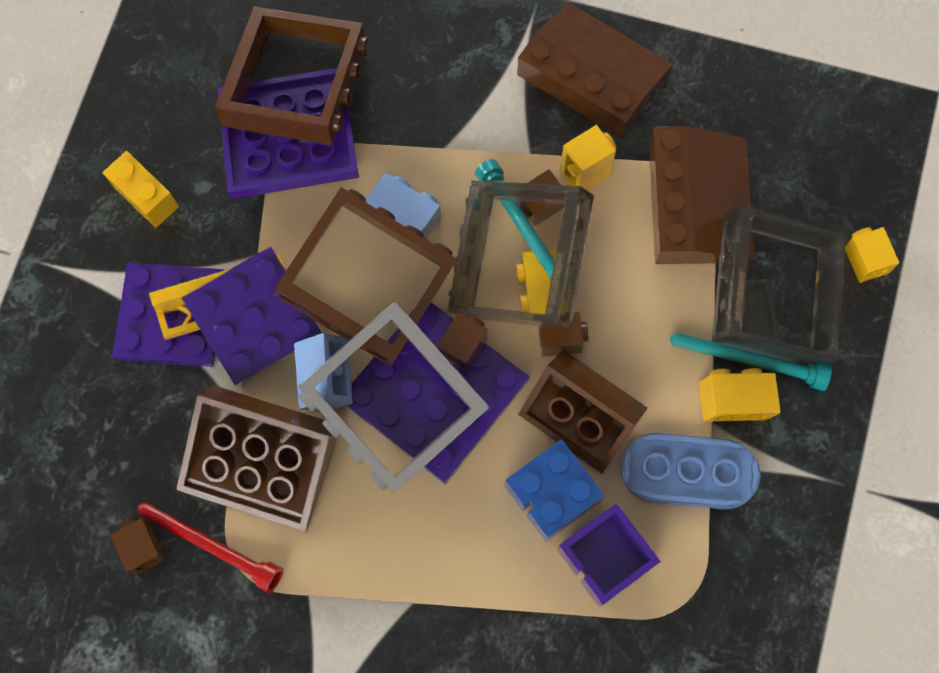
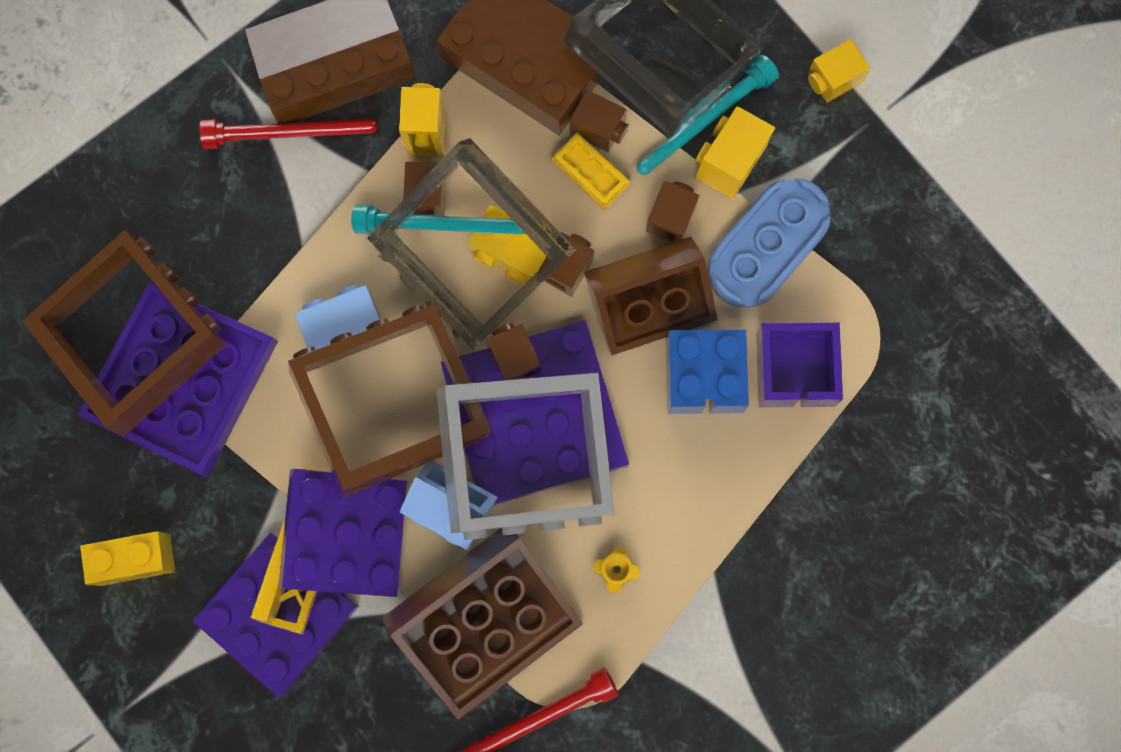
camera: 55 degrees left, 5 degrees up
none -> red piece [200,119,378,149]
none -> yellow plate [551,132,631,211]
none -> reddish brown brick [569,90,629,153]
none -> yellow plate [594,546,640,593]
none -> reddish brown brick [646,181,700,242]
none -> yellow brick [808,39,871,103]

